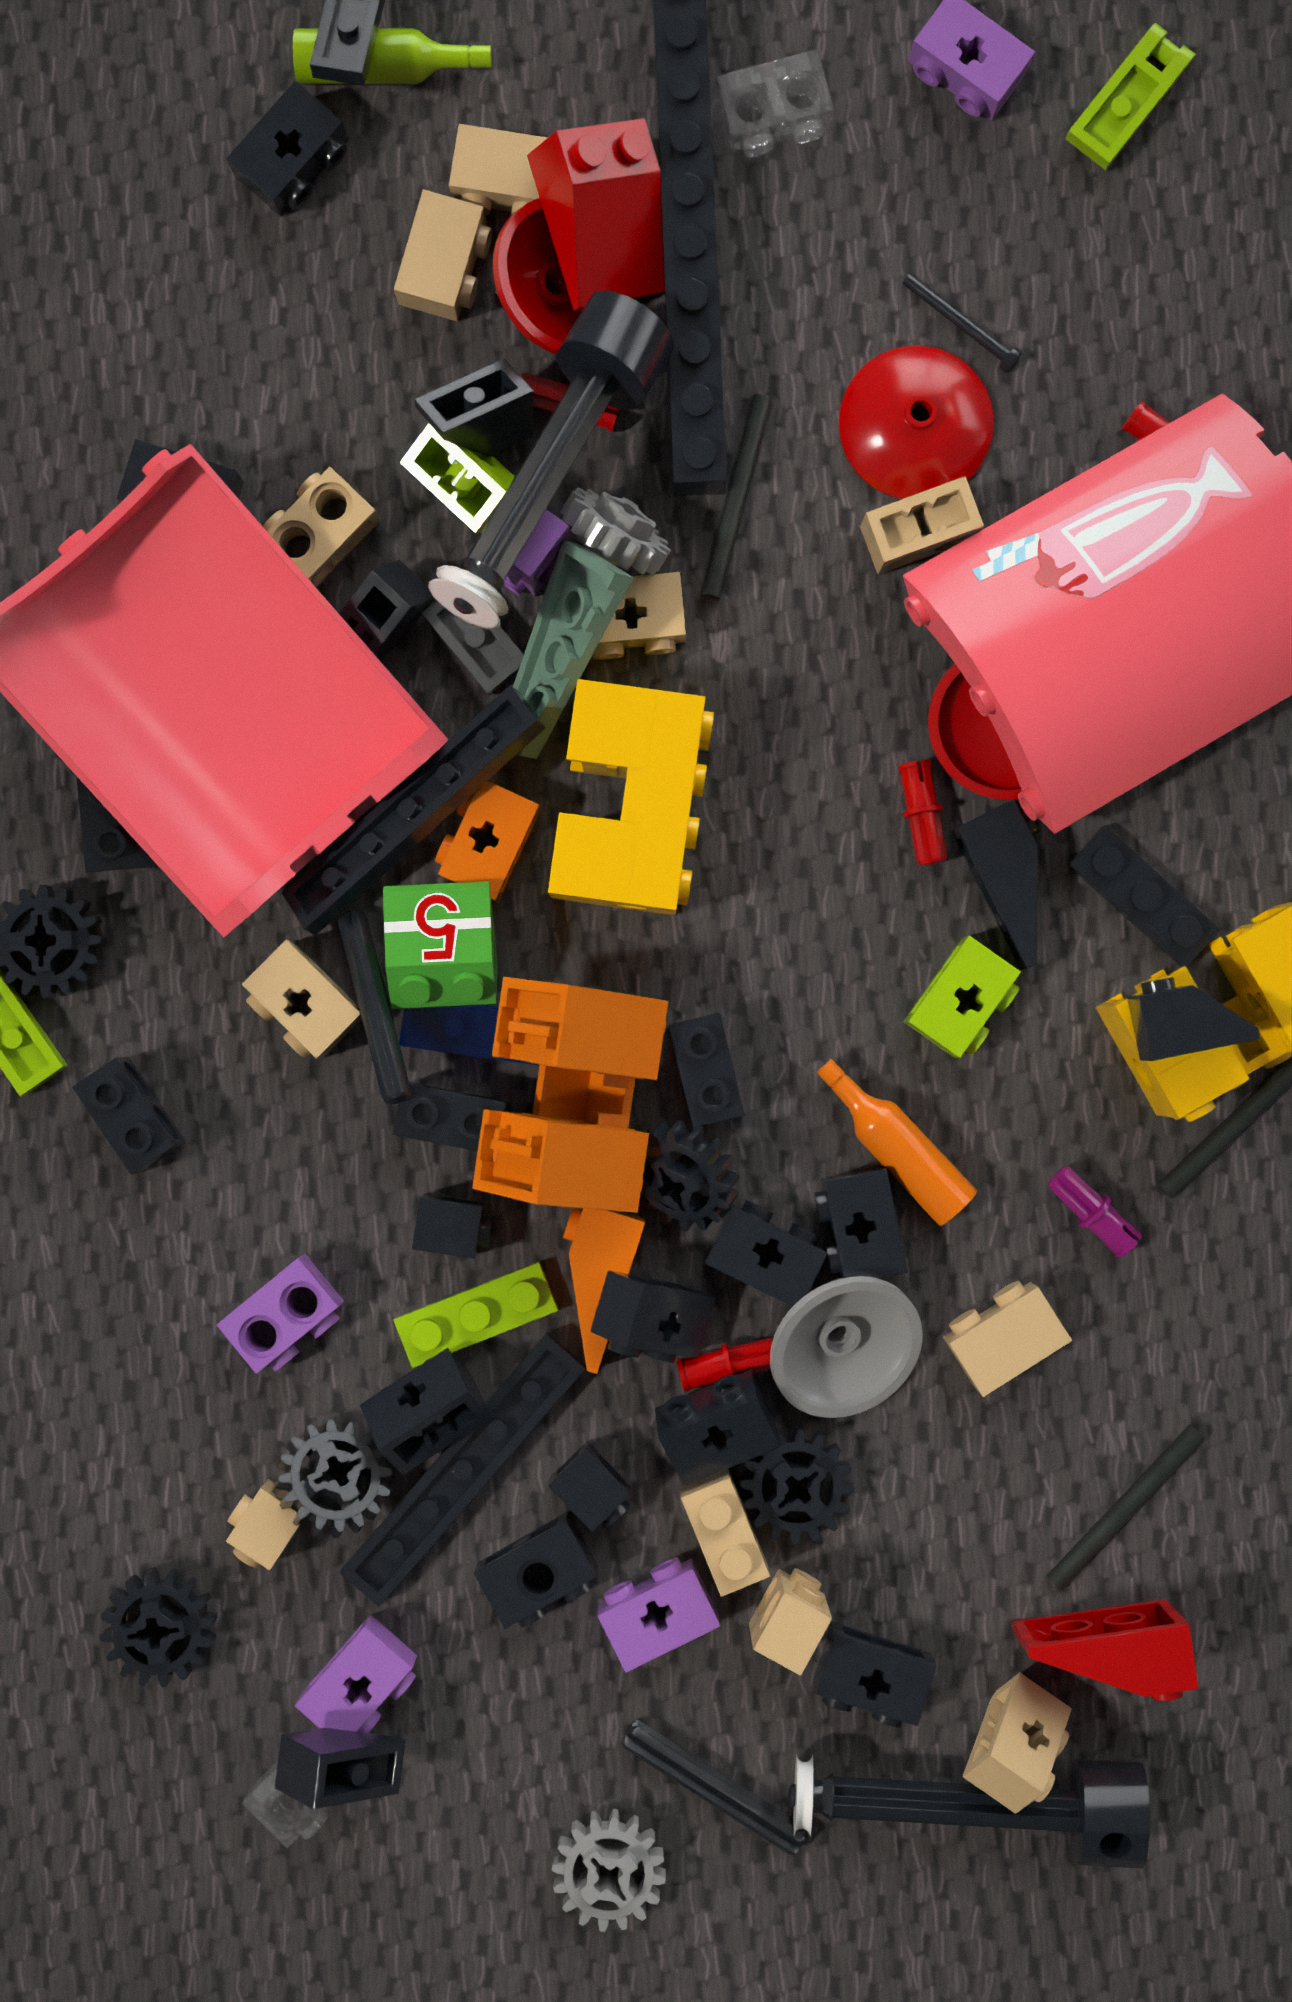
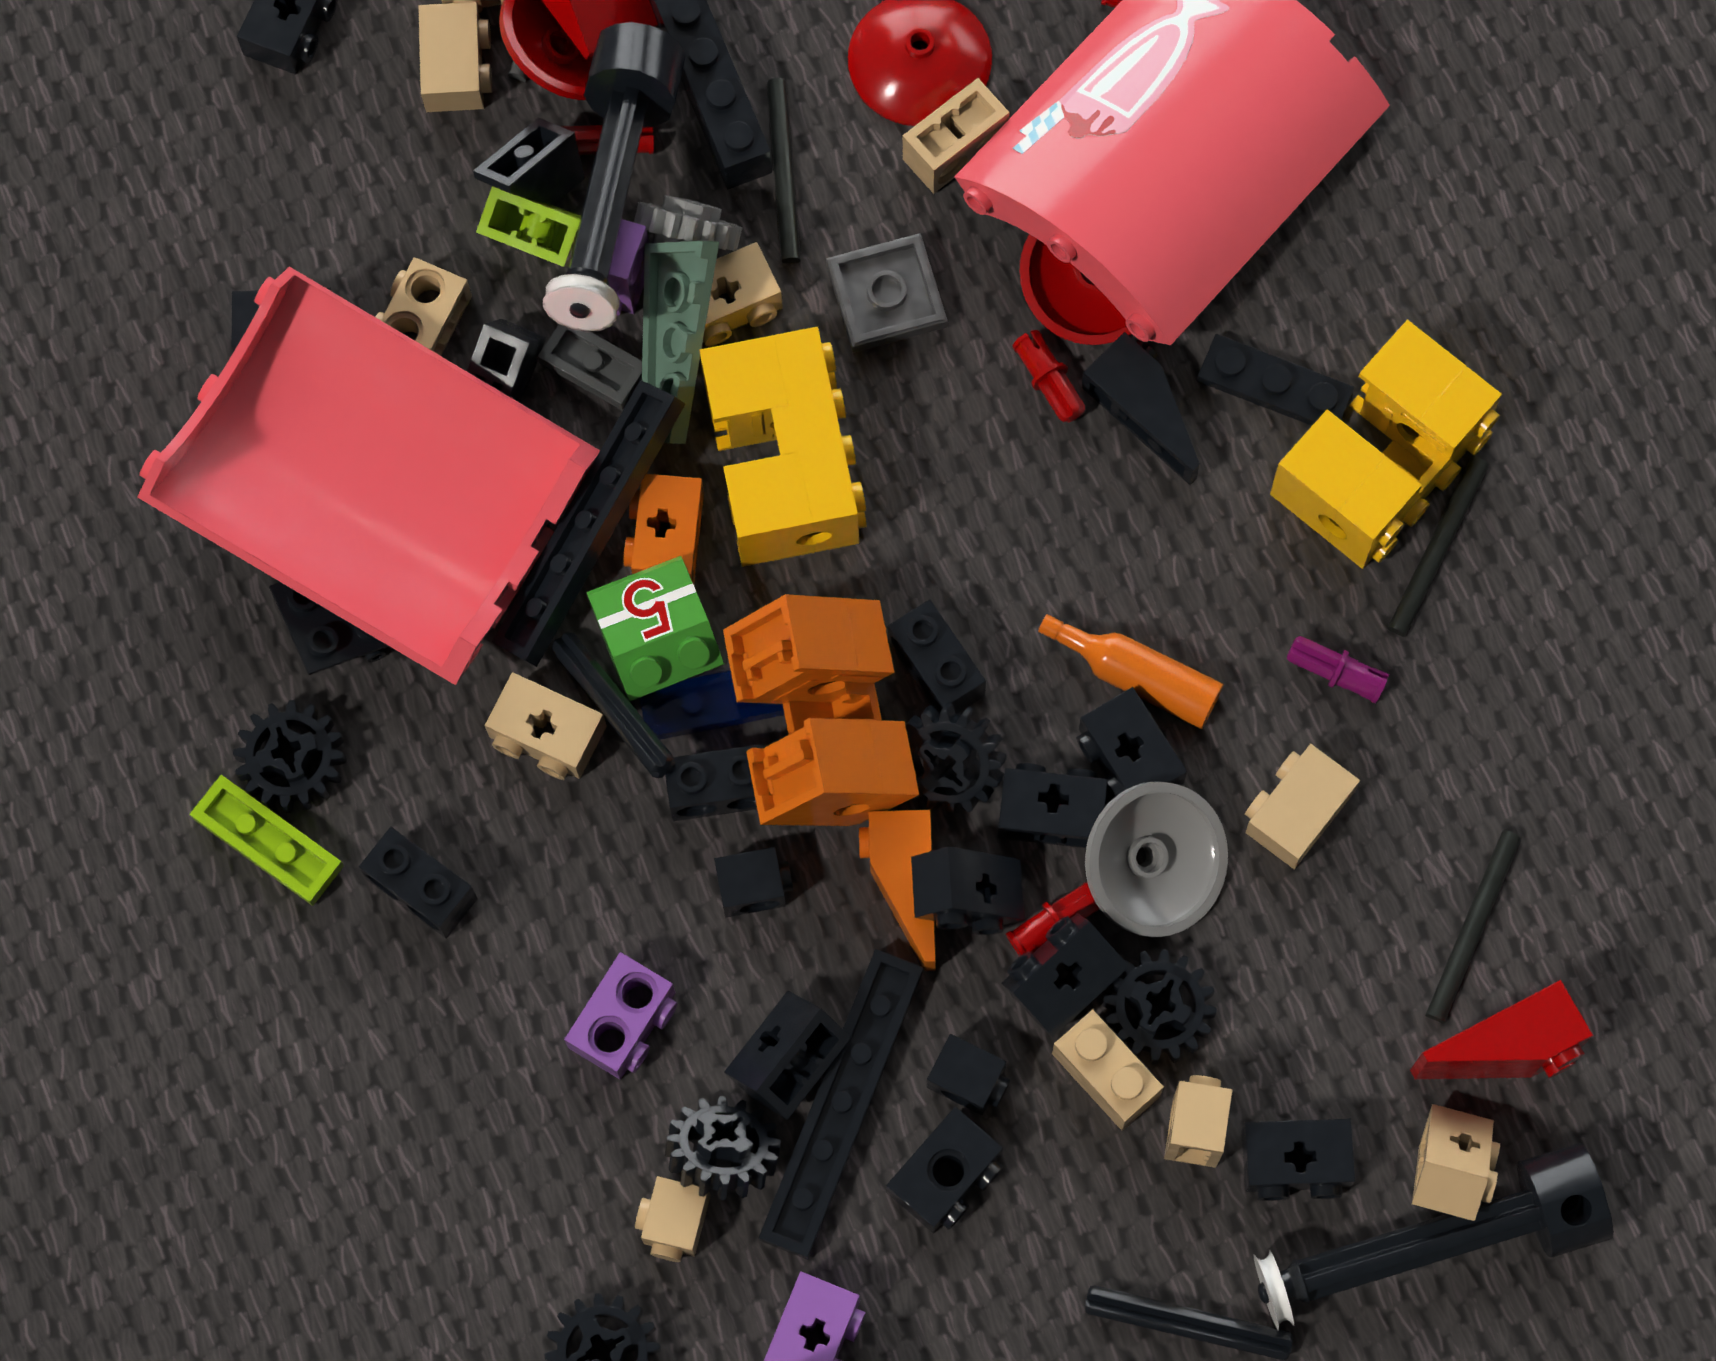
camera: 20 degrees left, 15 degrees down
lime plate [393,1261,558,1368] -> none
medium lavender brick [597,1557,721,1673] -> none
lime brick [903,935,1021,1058] -> none
black slope [1127,977,1260,1061] -> none
none -> flat silver plate [826,233,948,353]

